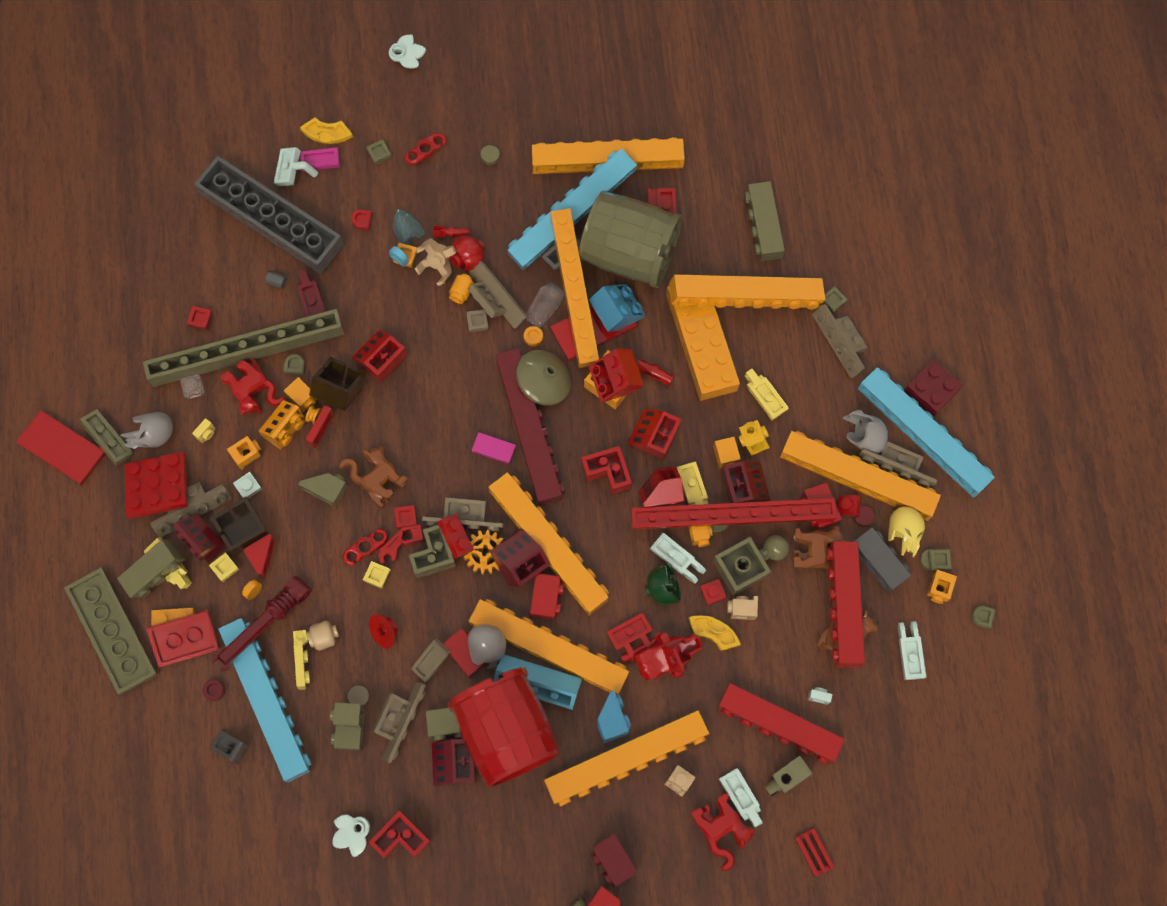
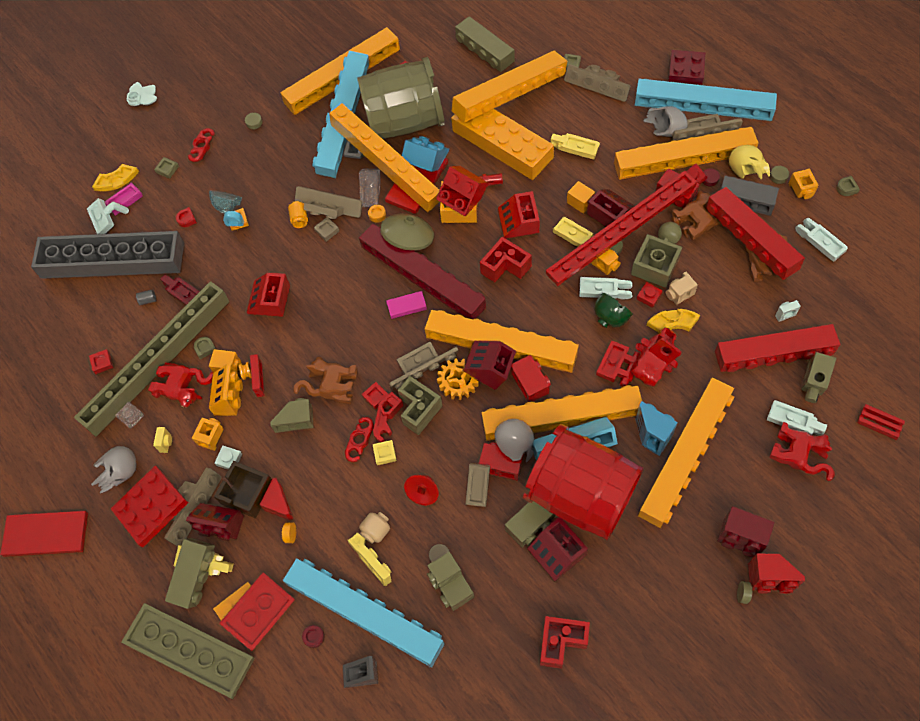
camera: 25 degrees left, 10 degrees down
olive plate [80,409,133,466] -> none
light yellow plate [209,552,239,582] -> none
dark red piece [212,576,312,671] -> none
dark brown piece [309,357,366,411] -> none
light aqua plate [333,815,370,857] -> none
dark tan bracket [371,682,426,763] -> none
tan piece [415,238,456,286] -> none
red piece [433,225,471,238] -> none
red plate [437,513,474,559] -> none
red plant [450,235,485,271] -> none
slope [638,467,684,507] -> none
tan brick [665,765,696,797] -> none
yellow brick [739,420,770,456] -> none
olive tile [928,549,952,571] -> none

